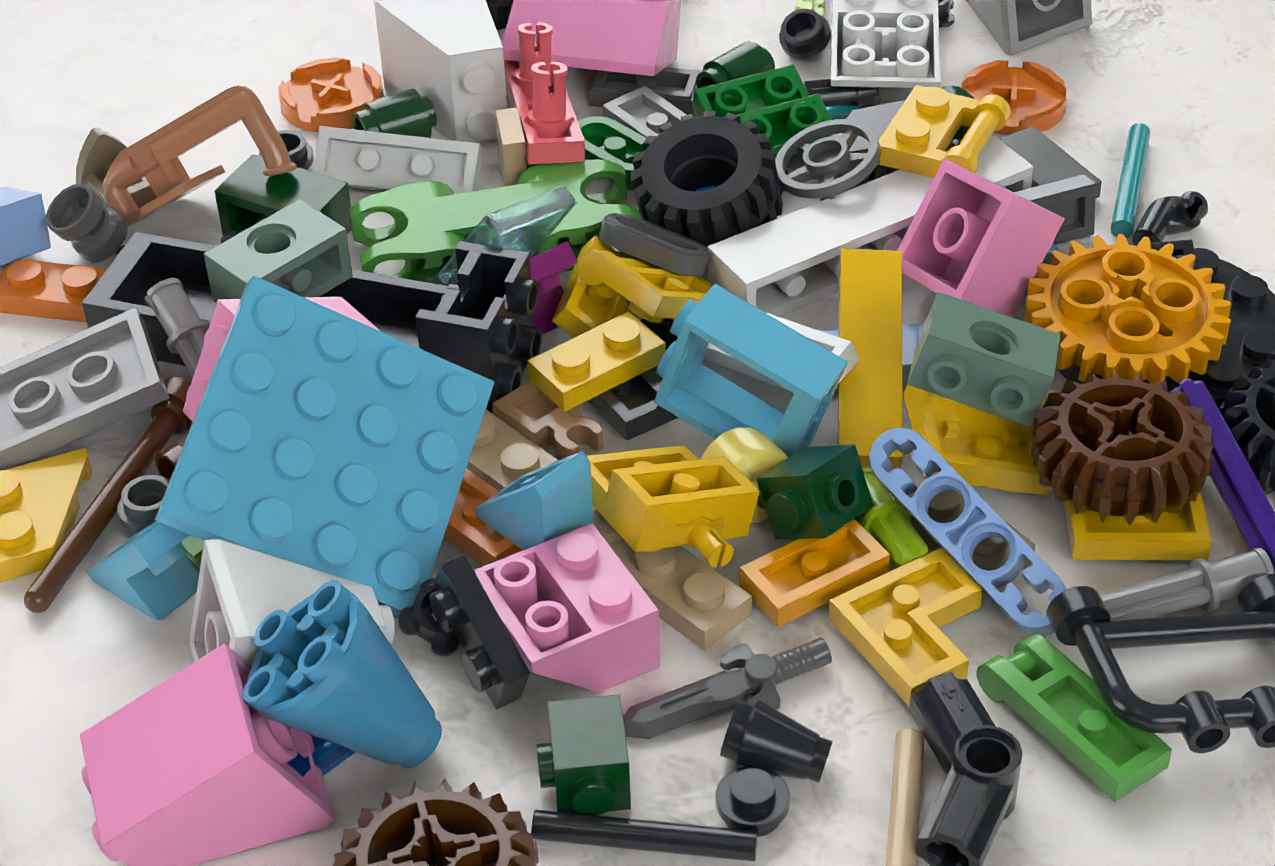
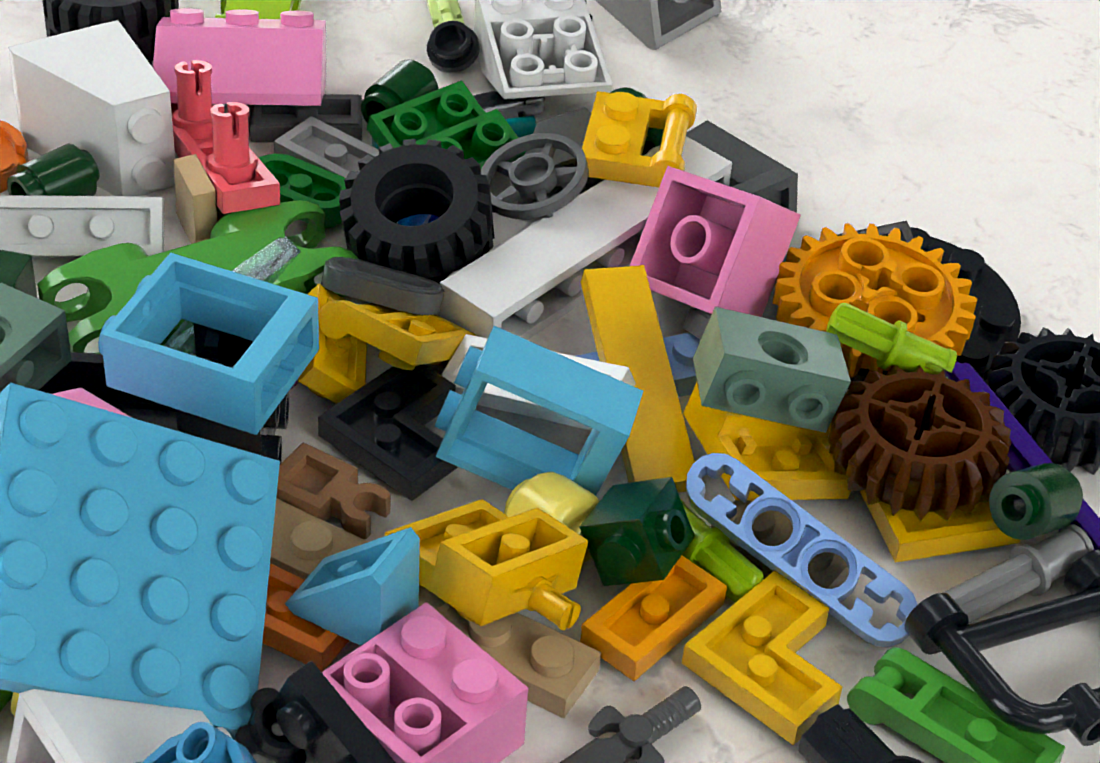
camera: 20 degrees left, 0 degrees up
yellow plate [528,311,666,412] -> none
orange tile [962,60,1067,135] -> none
teal bar [1111,123,1151,238] -> none
black arm [1132,191,1208,244] -> none
none -> medium azure window [98,253,319,435]
none -> lime axle [826,303,957,378]
none -> dark green brick [989,463,1083,540]

